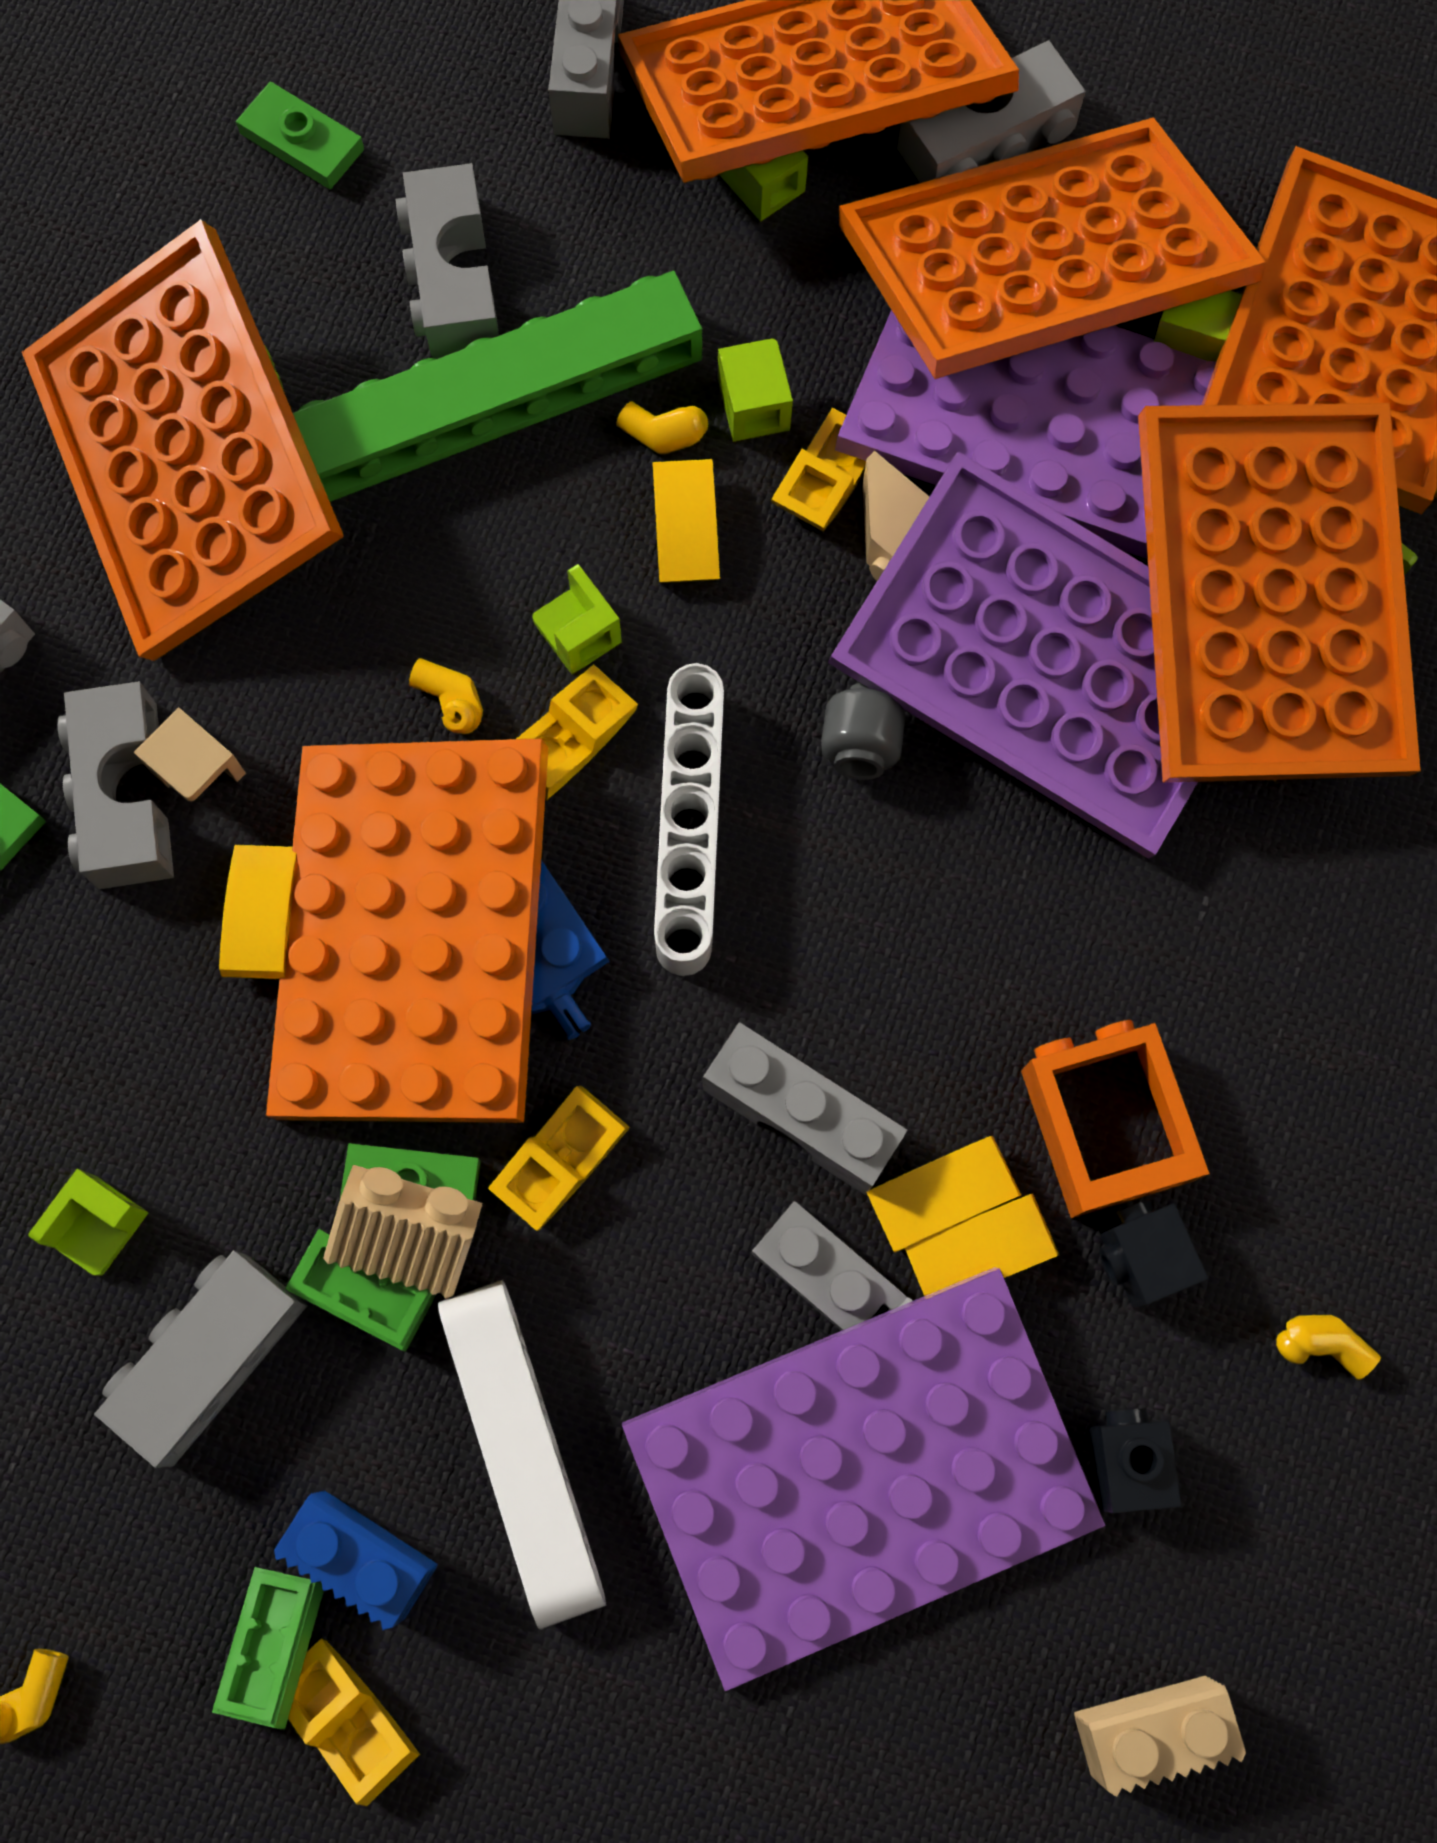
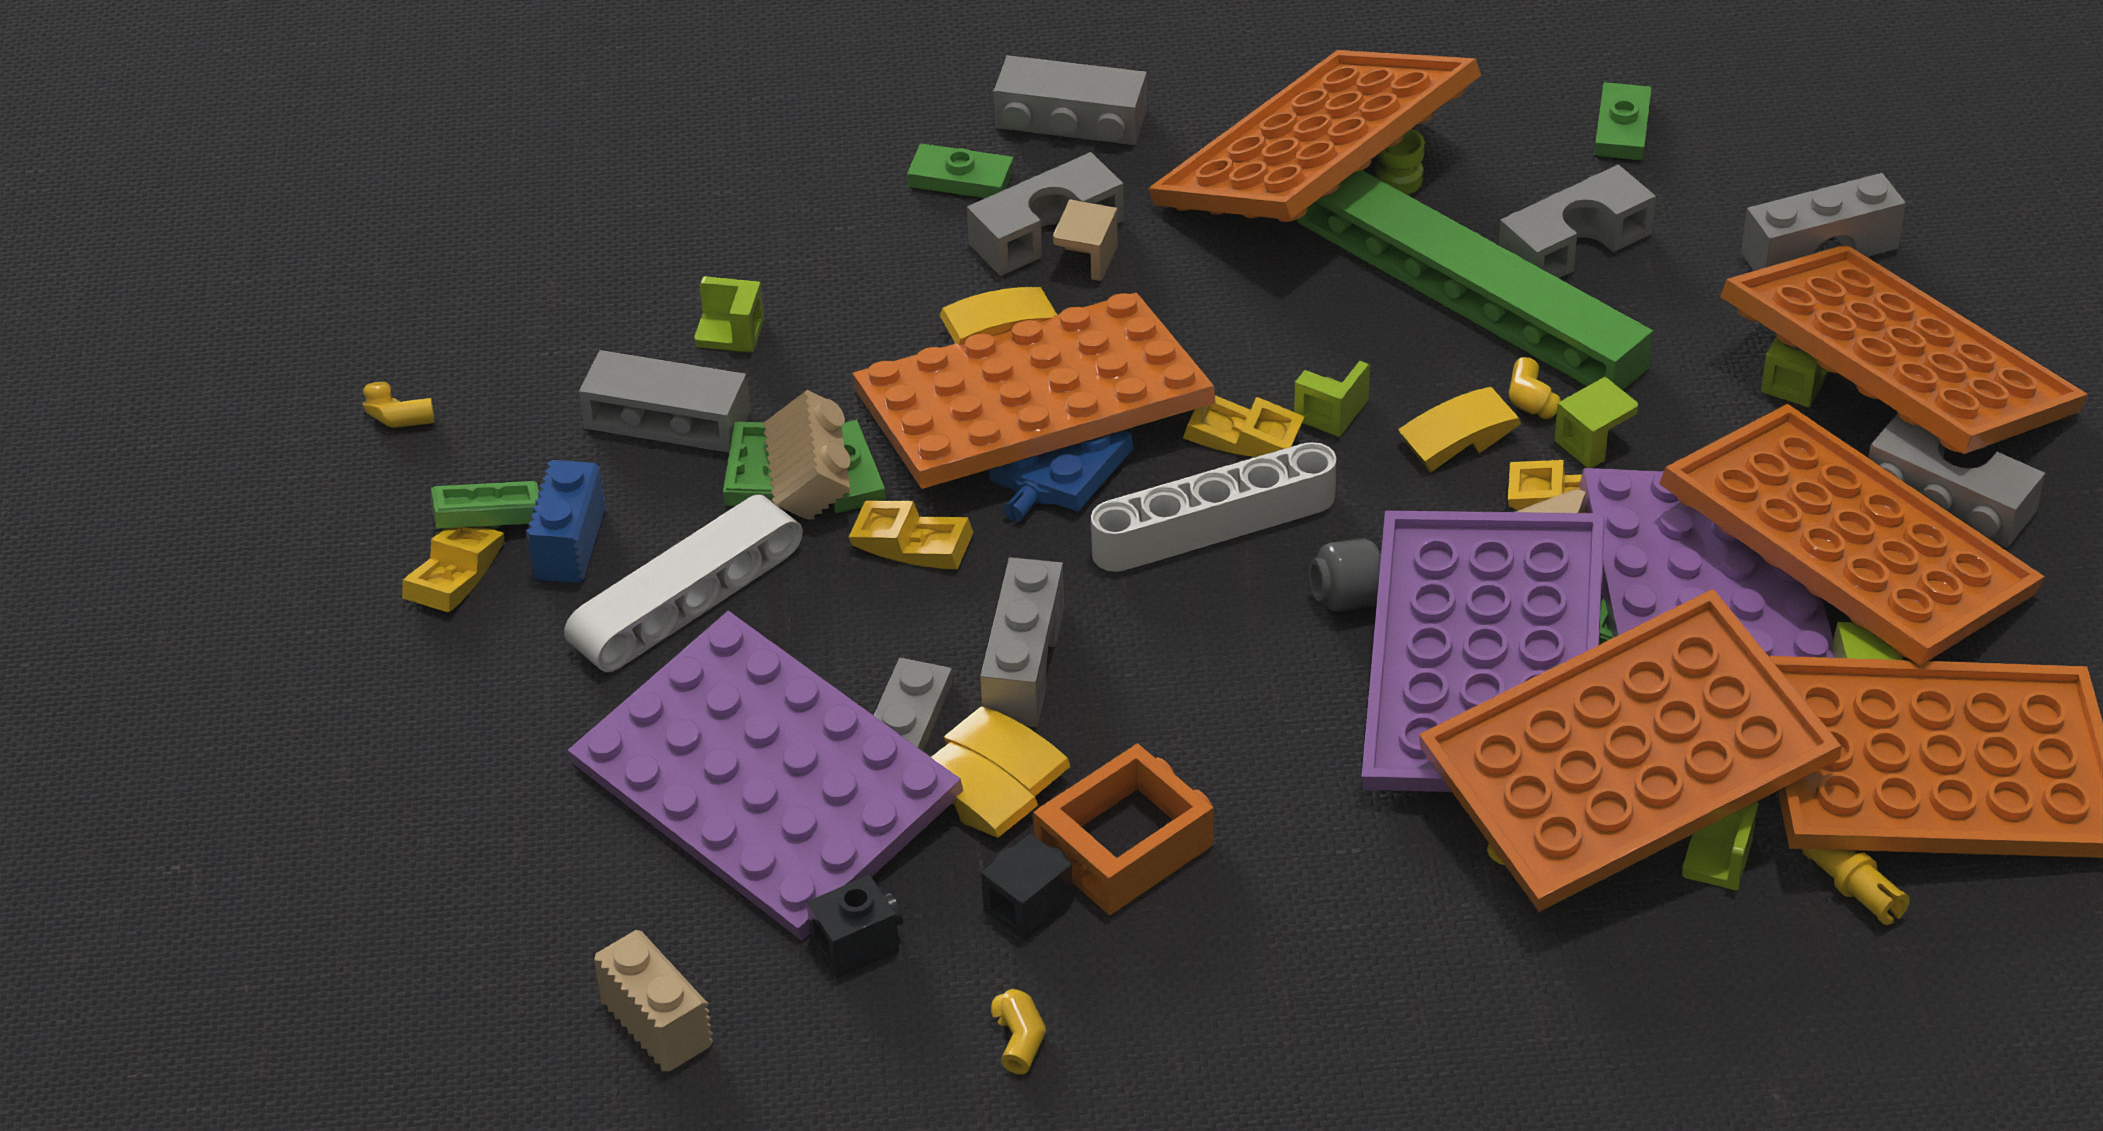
camera: 70 degrees right, 30 degrees down
yellow arm [409,658,483,734] -> none

